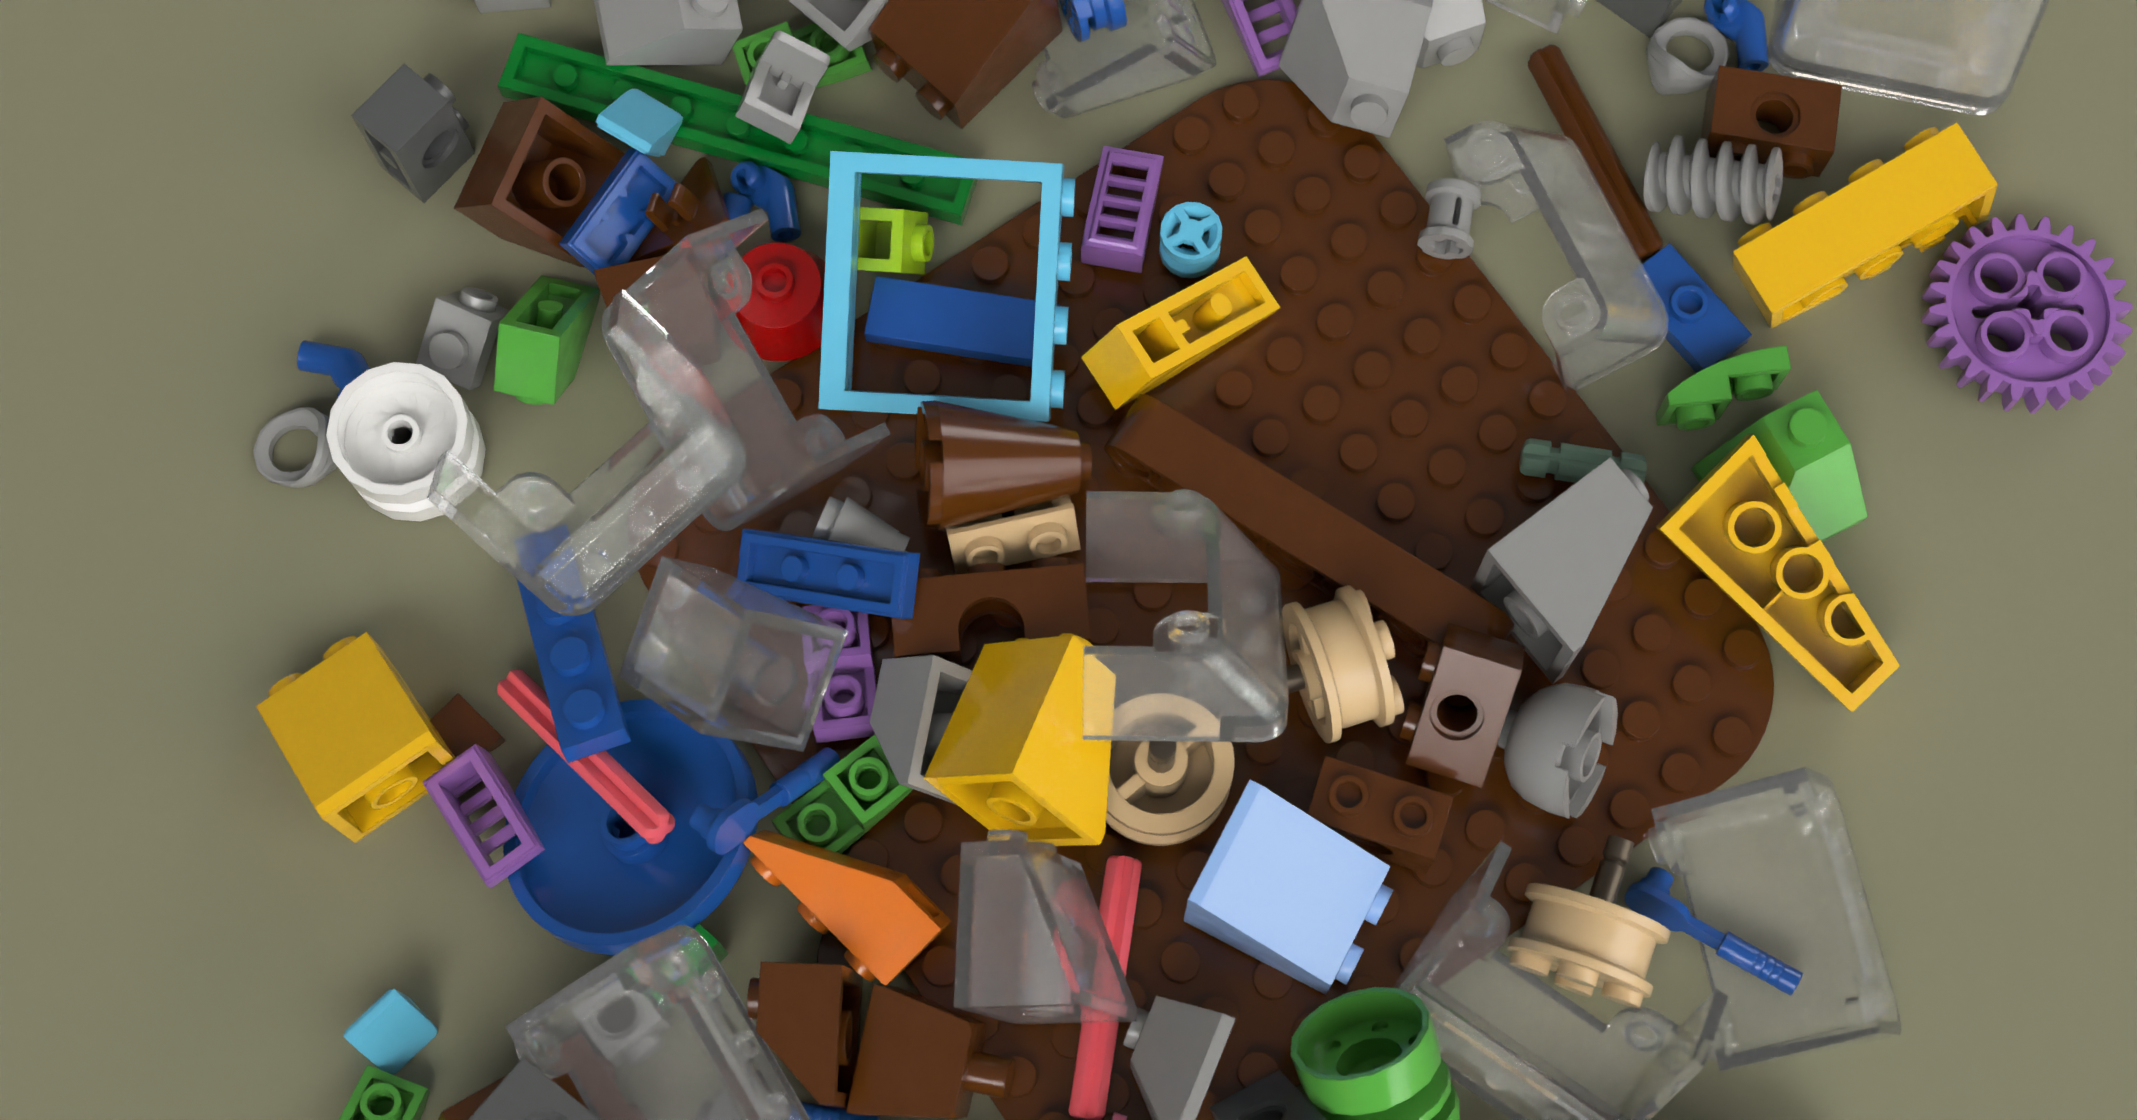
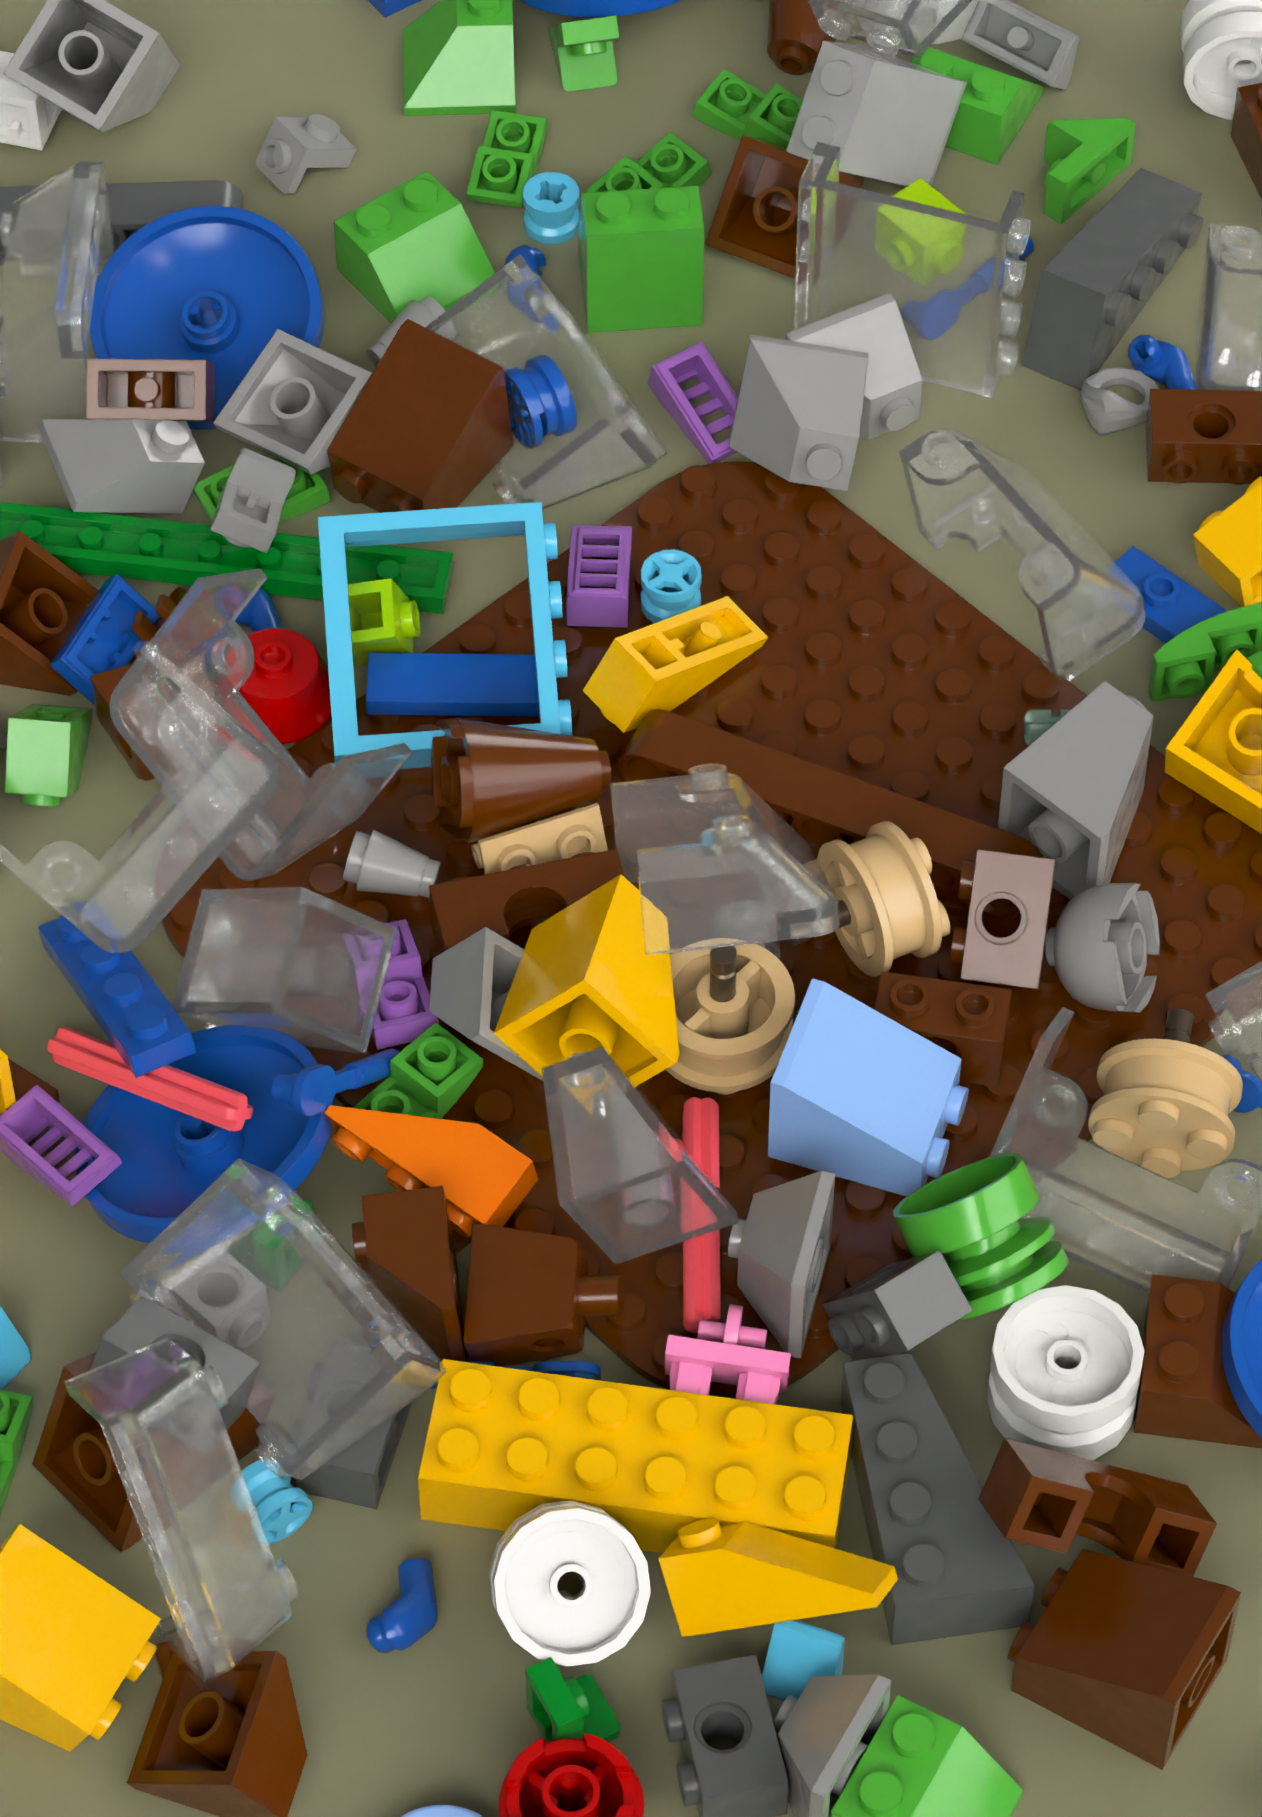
camera: 10 degrees left, 20 degrees down
medium azure slope [595,88,683,157] -> none
blue tile [735,528,920,619] -> none
light grey bush [1417,178,1482,259] -> none
reddish brown axle [1528,44,1663,262] -> none
light grey piece [1643,135,1783,225] -> none

